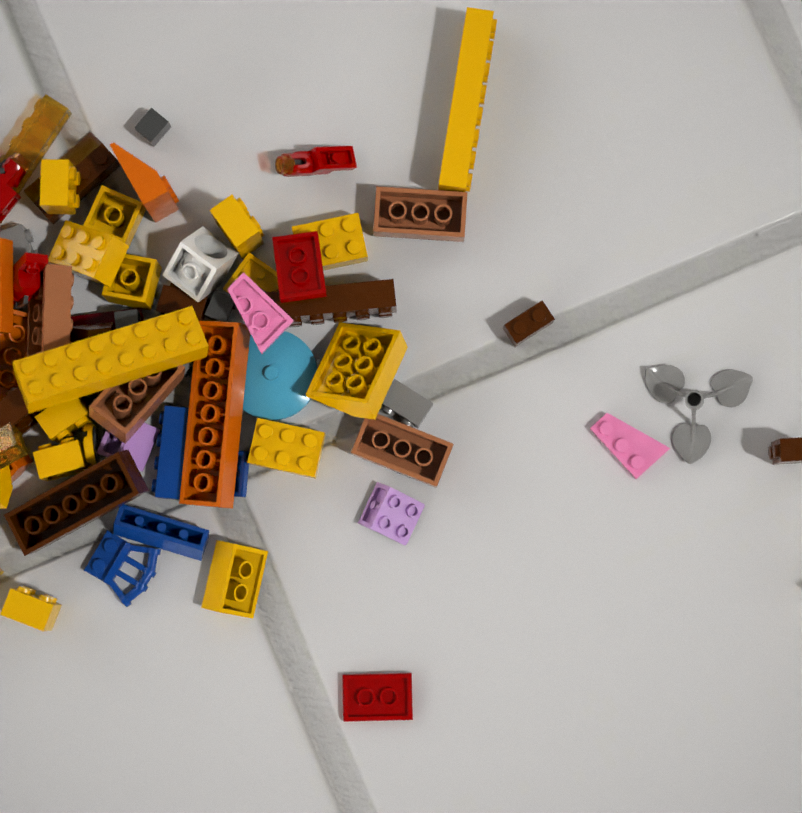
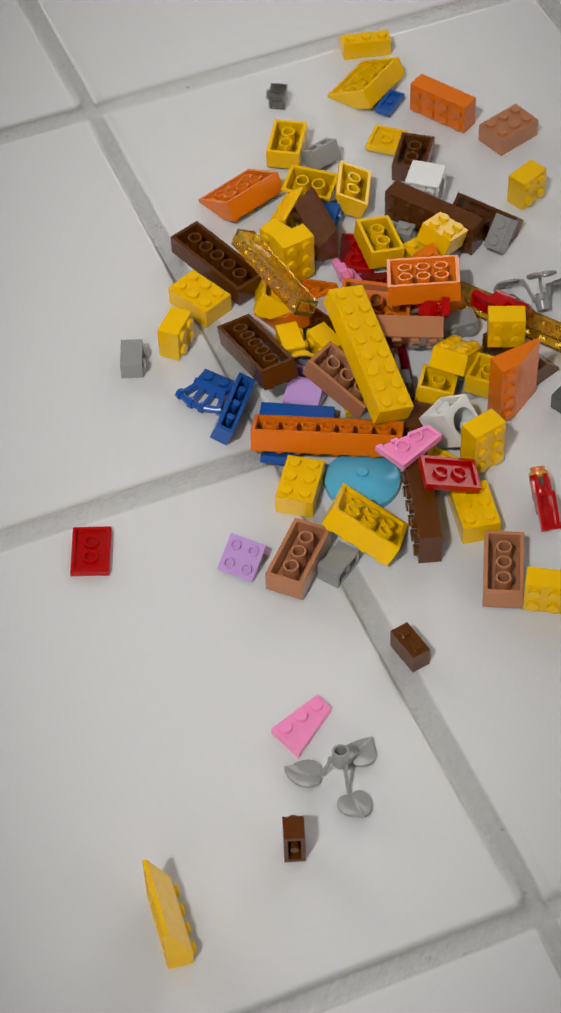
camera: 90 degrees right, 35 degrees down
yellow slope [201,540,268,619] -> none
none -> light grey brick [120,339,147,378]

